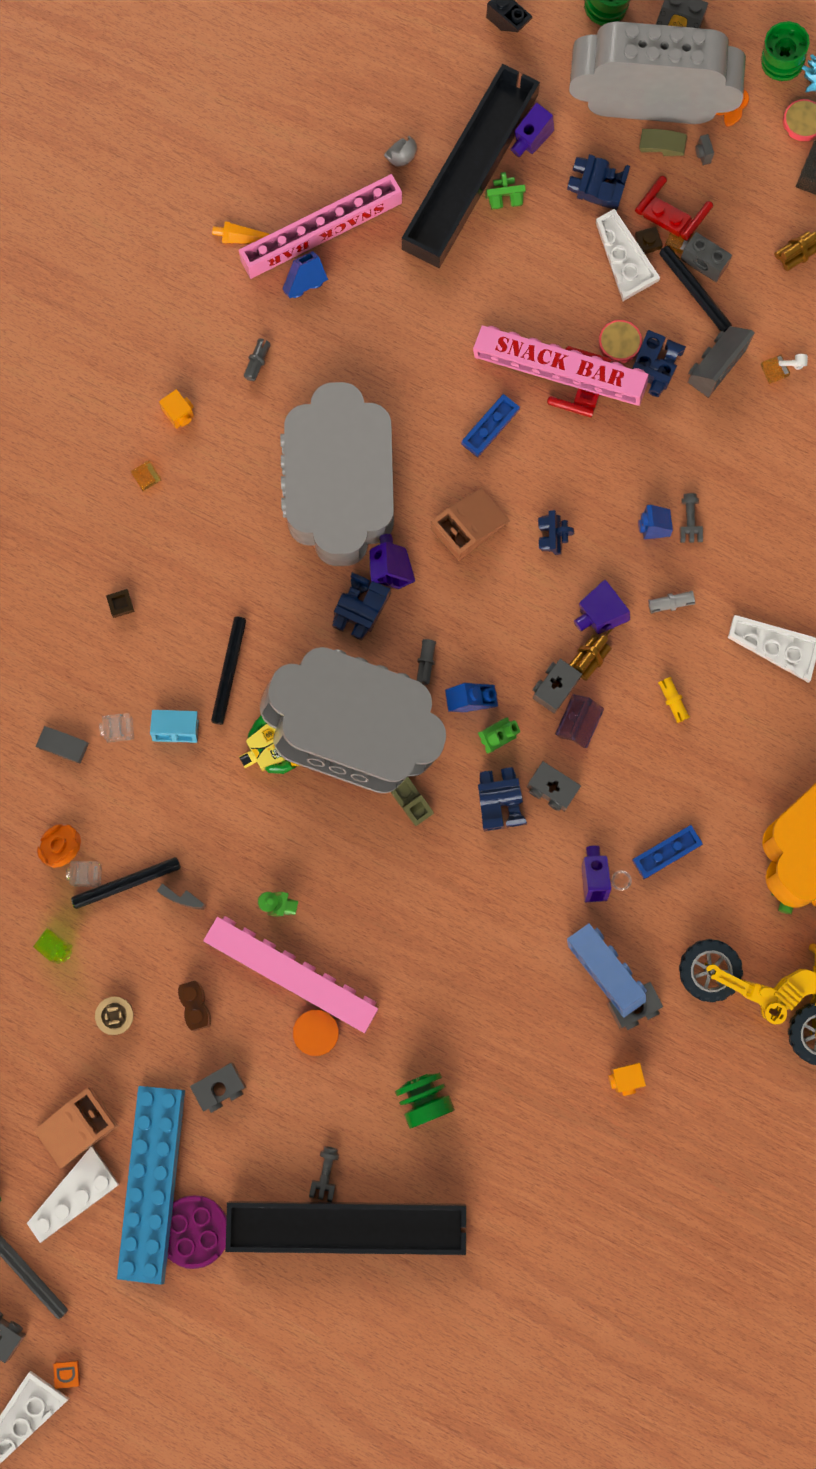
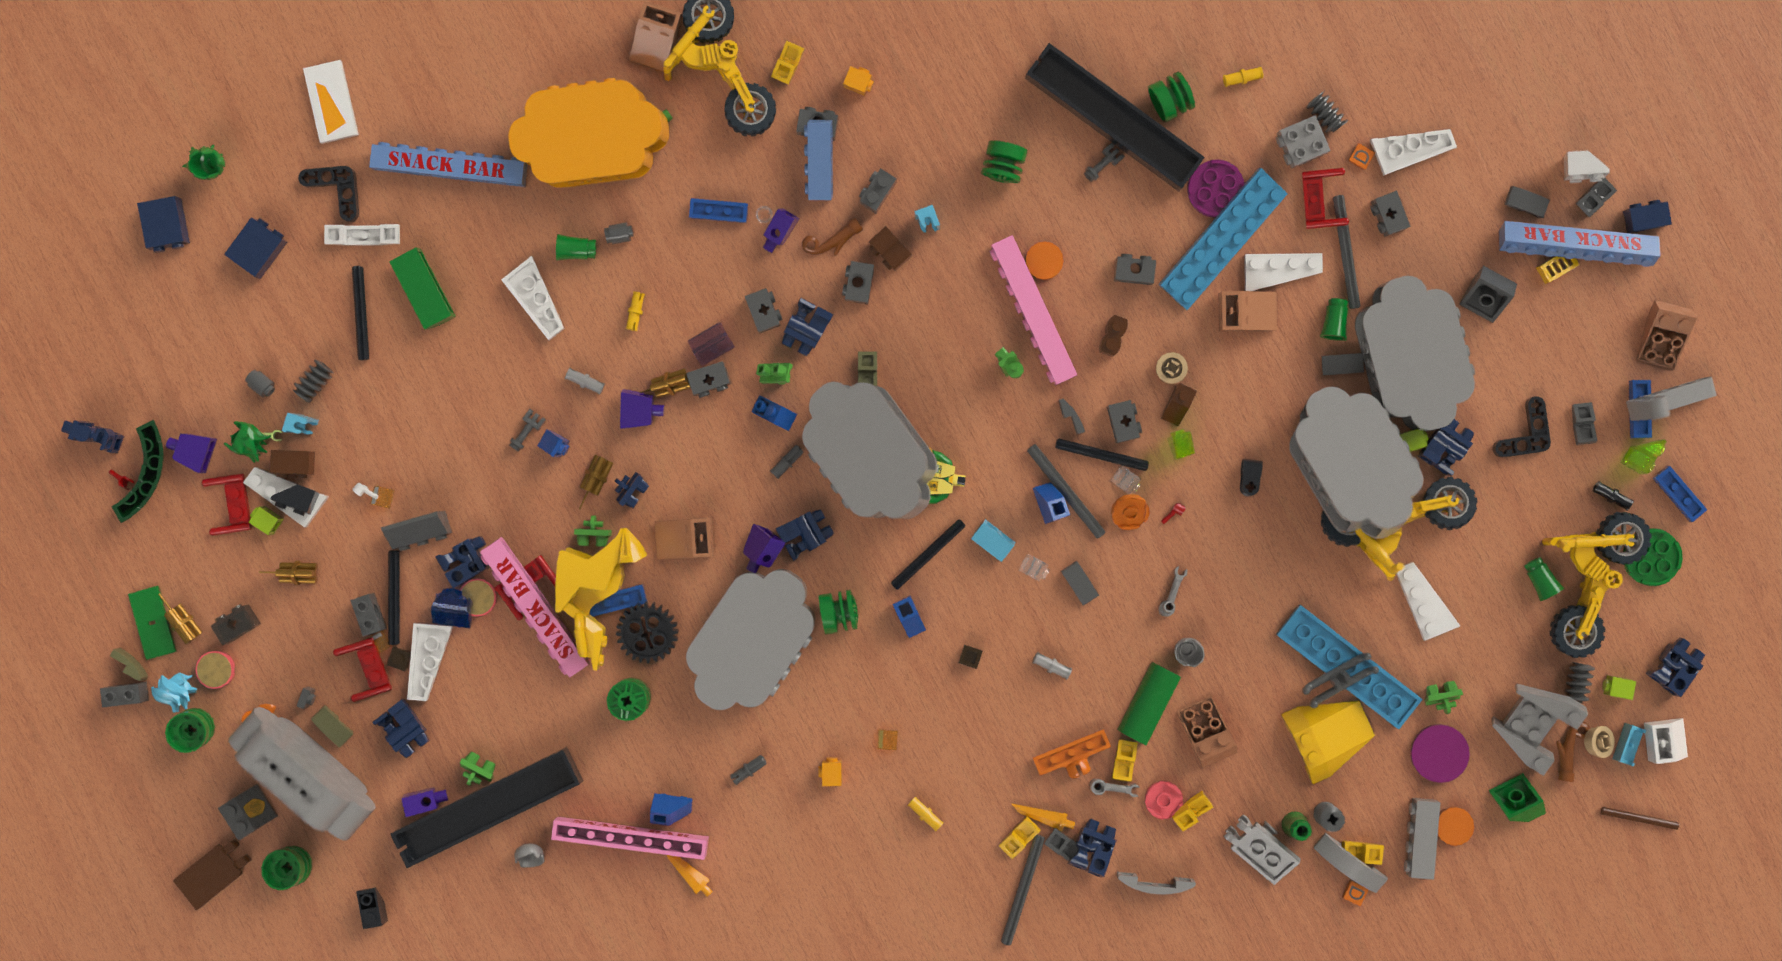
camera: 140 degrees left, 10 degrees up
none -> clear blue slope [431,588,473,628]
none -> yellow piece [555,528,647,671]
none -> green plant [556,234,596,261]
none -> bright green hips [574,515,612,547]
none -> pearl gold piece [579,455,614,510]
none -> dark grey brick [604,222,634,244]
none -> green wheel [607,678,651,721]
none -> black gear [616,601,679,664]
none -> yellow slope [771,41,805,85]
none -> dark orange plant [802,217,864,256]
none -> green wheel [818,589,859,635]
none -> dark grey brick [842,261,874,304]
none -> dark grey brick [859,168,897,214]
none -> reddish brown brick [869,226,912,271]
none -> blue slope [893,596,926,638]
none -> yellow pin [907,796,944,832]
none -> medium azure hinge [914,205,940,233]
none -> dark grey axle [1027,444,1105,538]
none -> light grey pin [1032,652,1072,680]
none -> blue slope [1033,482,1070,524]
none -> dark grey brick [1106,400,1142,443]
none -> green wheel [1148,71,1196,123]
none -> reddish brown slope [1161,383,1197,426]
none -> red hand [1161,503,1186,524]
none -> yellow pin [1223,67,1264,87]
none -> light grey brick [1276,115,1331,169]
none -> red plate [1302,168,1349,229]
none -> dark grey piece [1306,90,1348,133]

